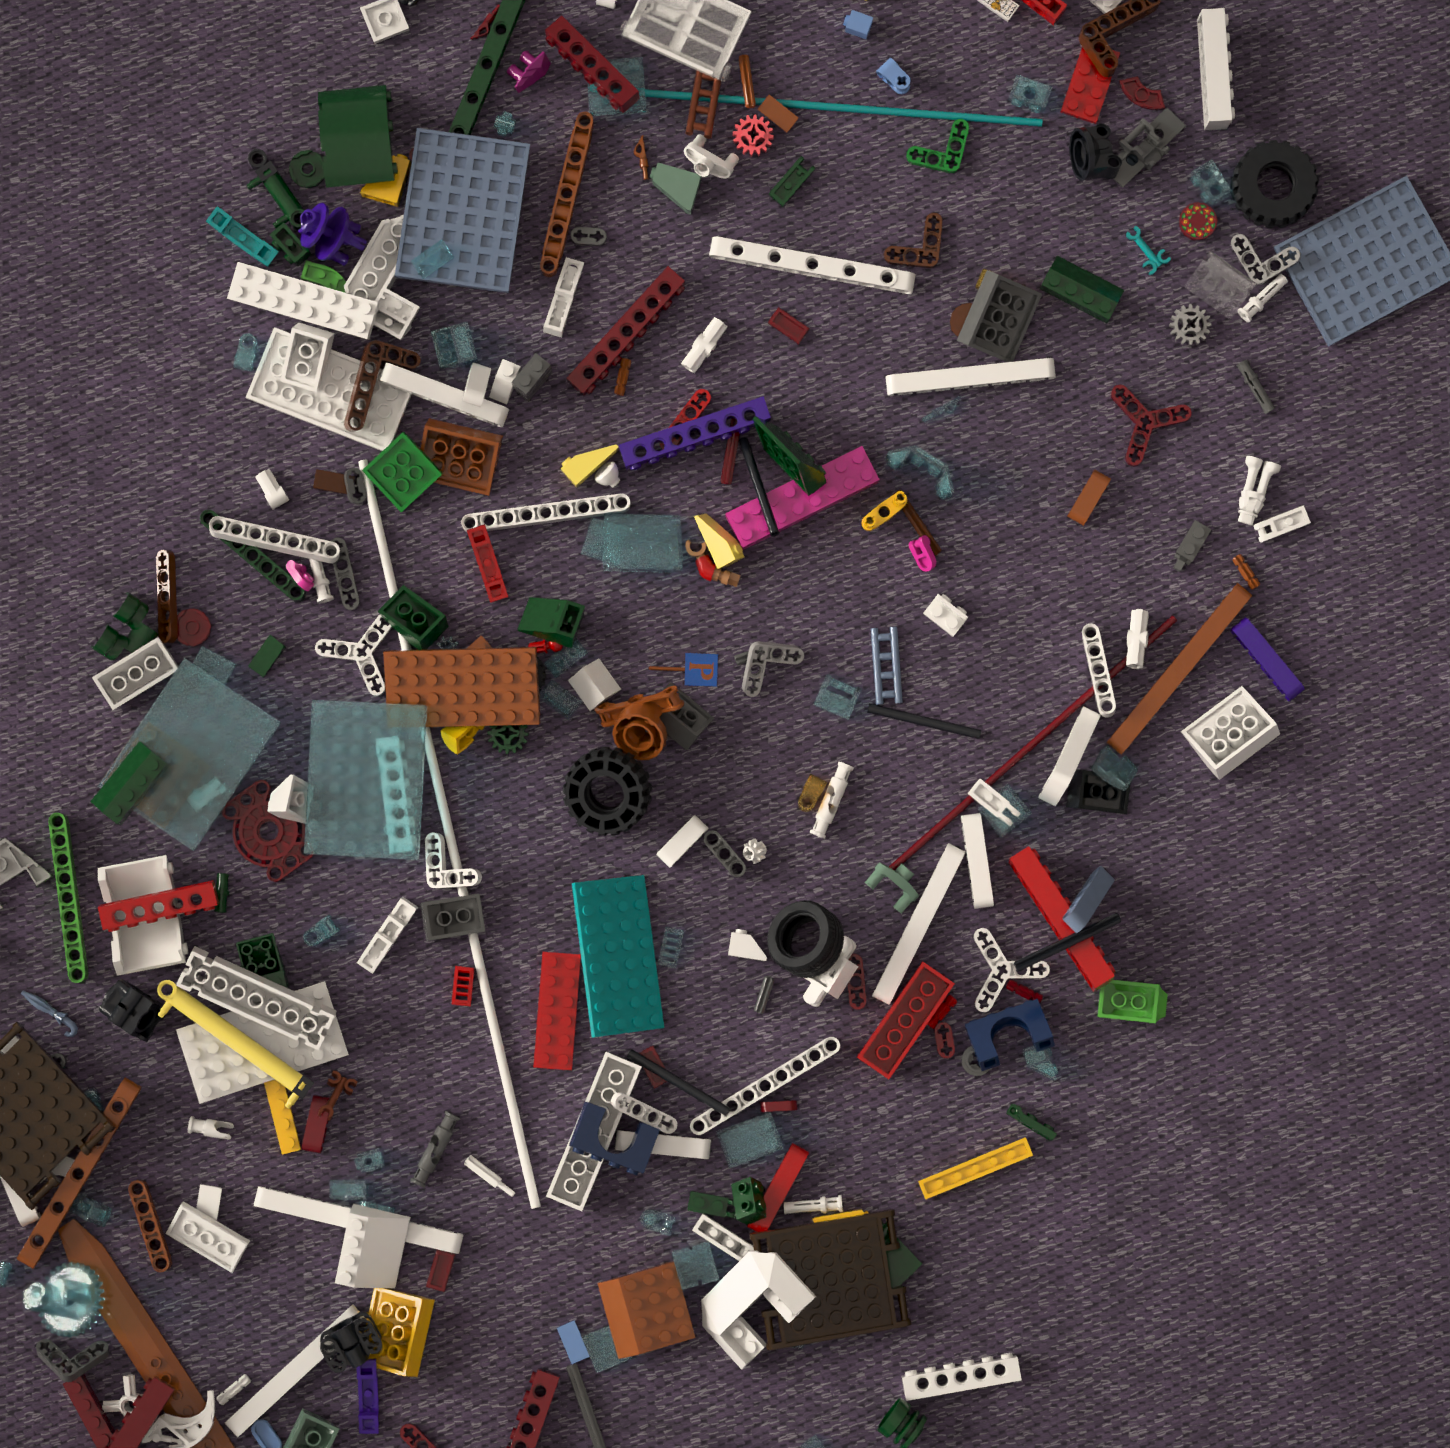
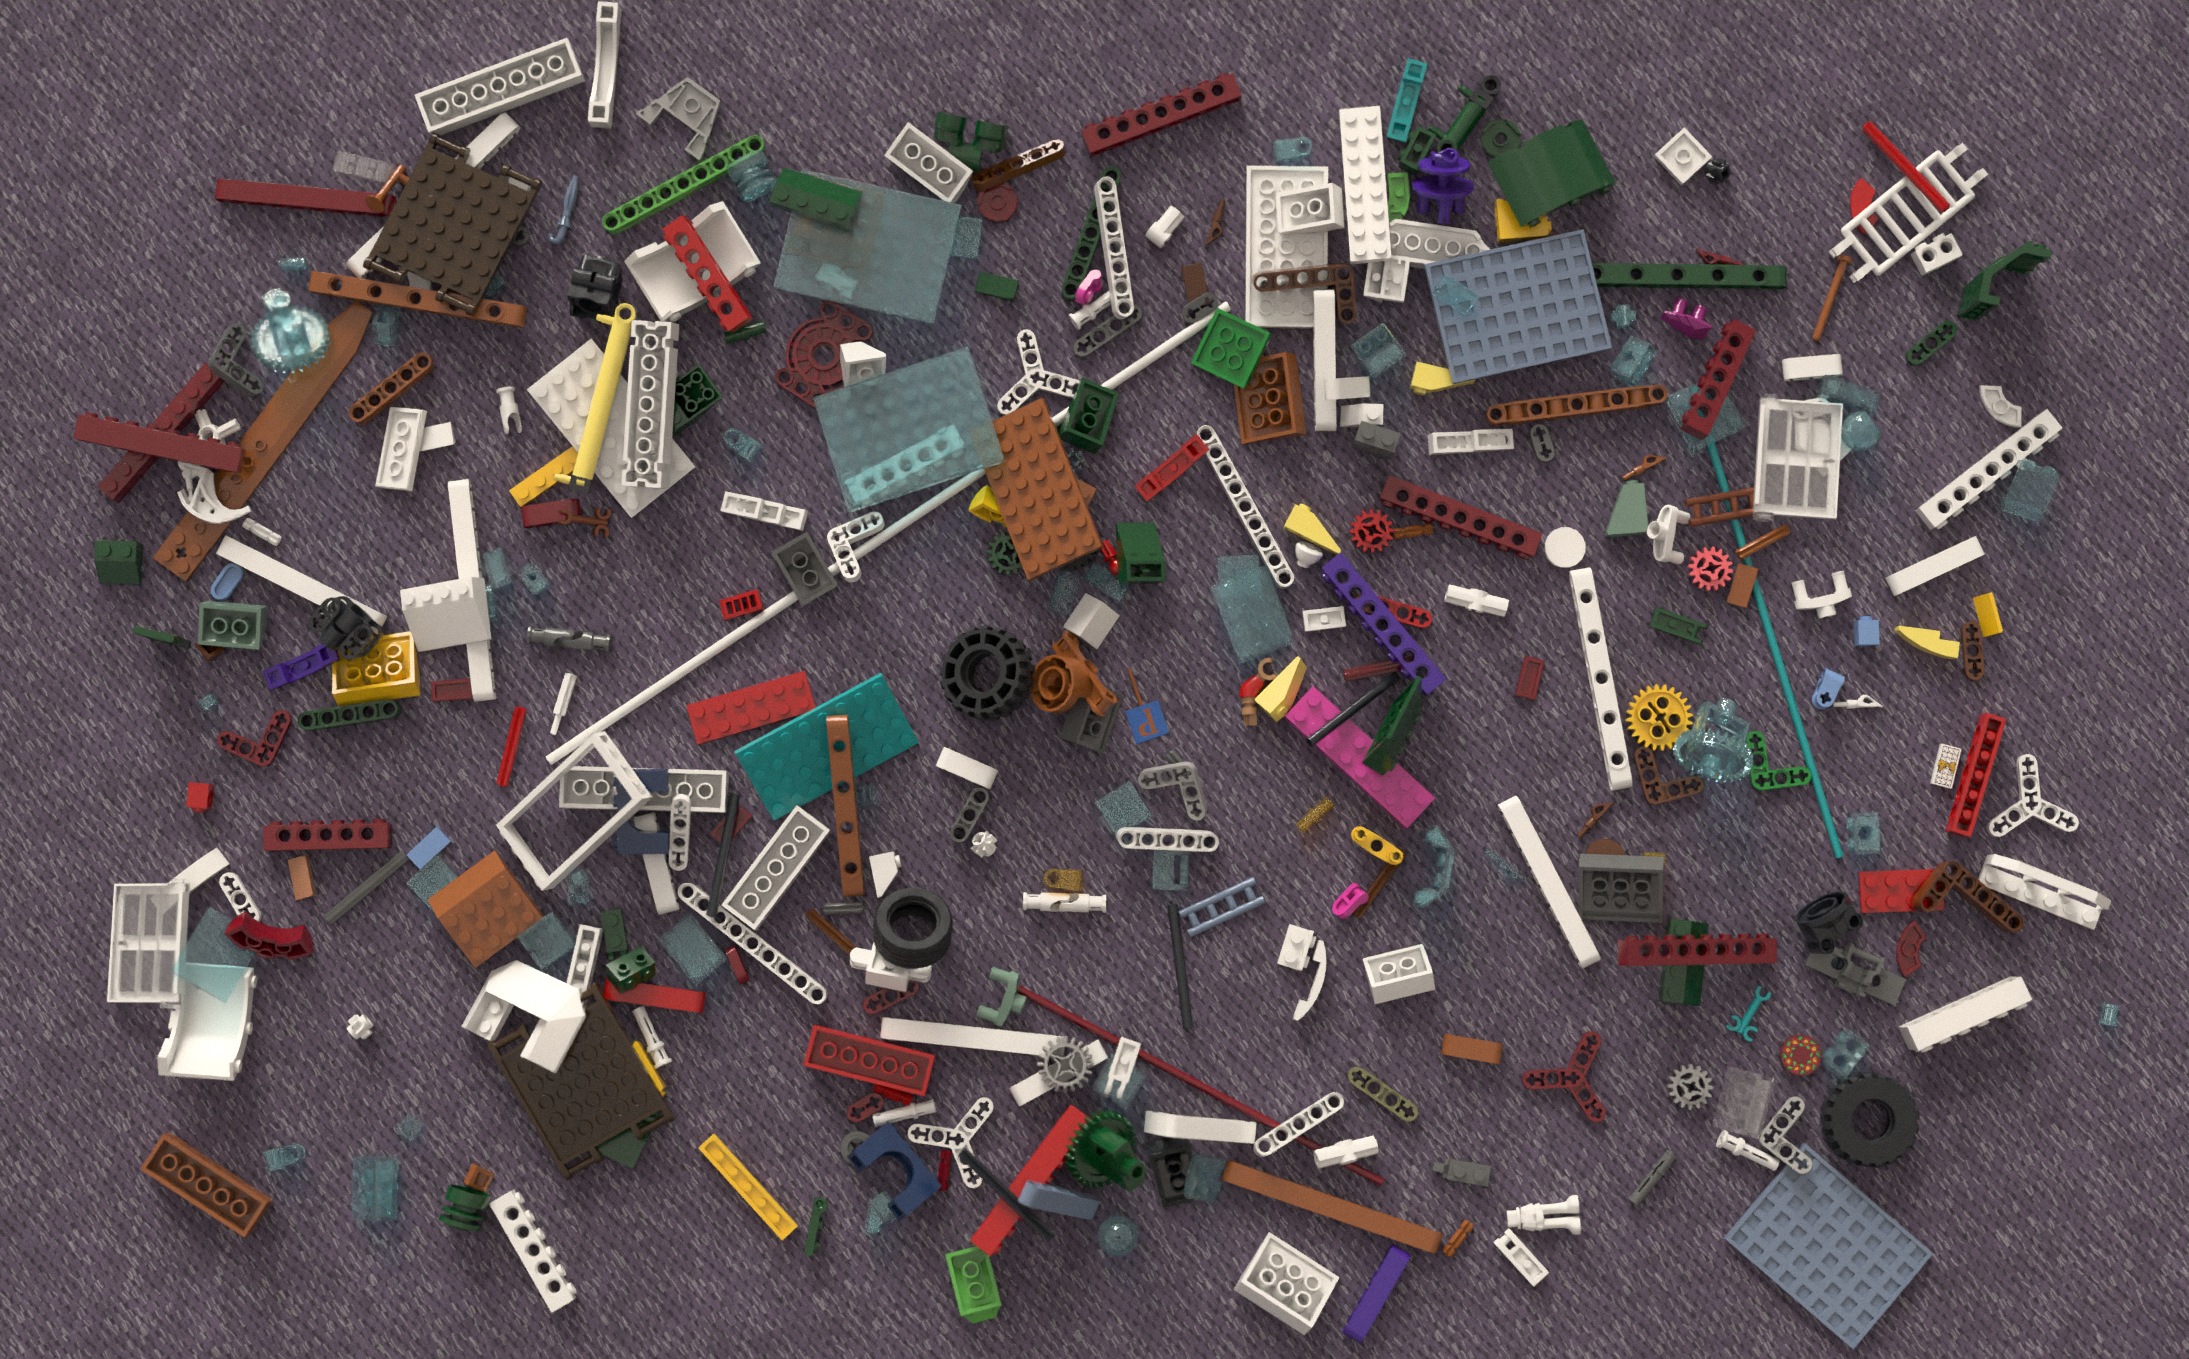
camera: 70 degrees right, 0 degrees up
none -> dark green beam [297,699,402,731]
none -> dark orange slope [464,1163,495,1193]
none -> red axle [496,706,526,787]
none -> white door [496,732,652,891]
none -> white brick [722,805,831,930]
none -> clear light blue wheel [726,150,778,202]
none -> reddish brown axle [806,909,856,956]
none -> dark orange beam [826,715,865,897]
none -> white pin [873,1099,936,1127]
none -> light grey gear [1037,1036,1094,1093]
none -> dark green piece [1065,1110,1146,1192]
none -> dark red brick [1081,73,1242,157]
none -> clear light blue plate [1095,781,1152,836]
none -> clear light blue helmet [1097,1215,1139,1257]
none -> white beam [1116,827,1219,852]
none -> reddish brown hand [1205,200,1225,246]
none -> white slope [1293,940,1326,1021]
none -> clear yellow pin [1295,796,1334,833]
none -> white plate [1302,606,1346,632]
none -> olive beam [1348,1067,1418,1121]
none -> red gear [1349,509,1394,554]
none -> white slope [1363,944,1435,1004]
none -> light yellow slope [1410,362,1476,395]
none -> white tile [1544,527,1585,568]
none -> reddish brown hand [1577,802,1614,839]
none -> clear light blue brick [1610,336,1657,386]
none -> dark red brick [1618,934,1777,966]
none -> yellow gear [1625,684,1693,751]
none -> clear light blue piece [1673,699,1753,783]
none -> white connector [1792,571,1852,619]
none -> white hand [1833,695,1883,709]

